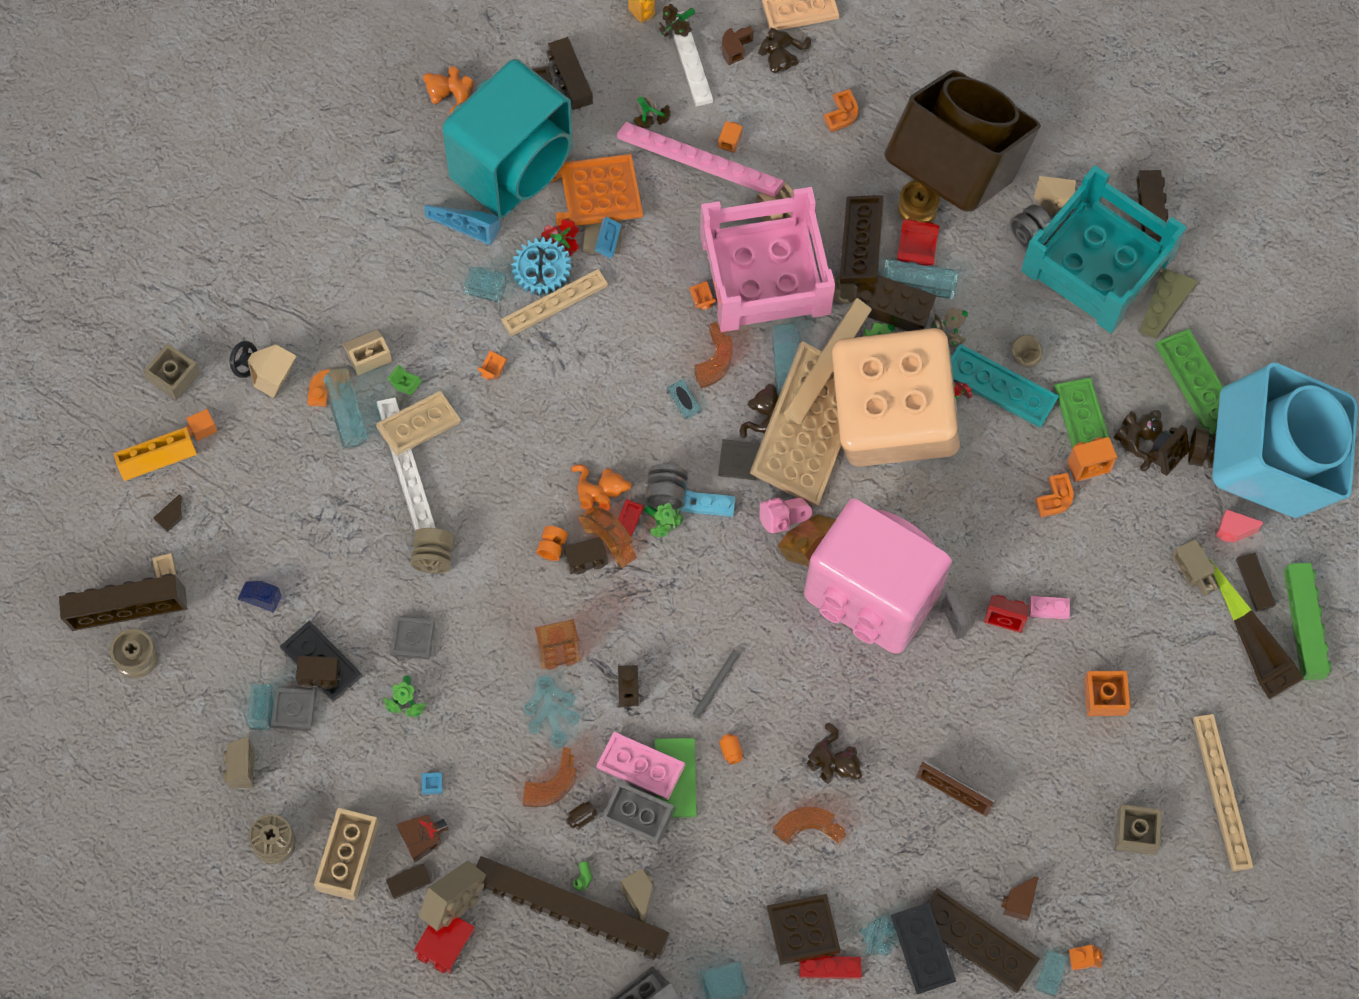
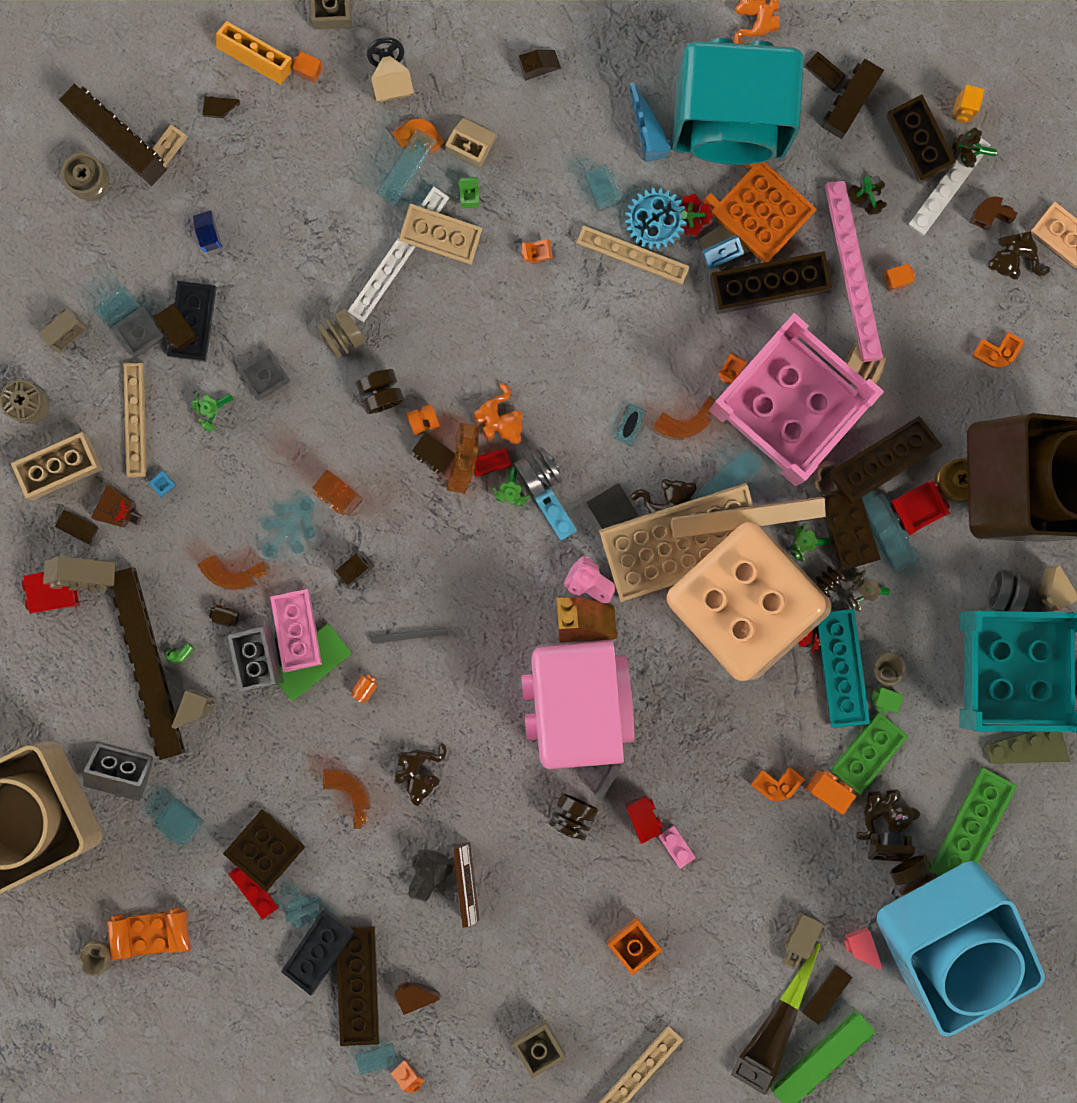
camera: 50 degrees right, 20 degrees up
none -> tan tile [123,362,147,478]
none -> dark brown wheel [355,369,404,414]
none -> clear smoke piece [408,849,453,902]
none -> dark brown slope [519,49,561,81]
none -> dark brown wheel [548,793,599,840]
none -> dark brown brick [709,251,832,314]
none -> bright green brick [871,687,904,714]
none -> dark brown brick [886,94,956,184]

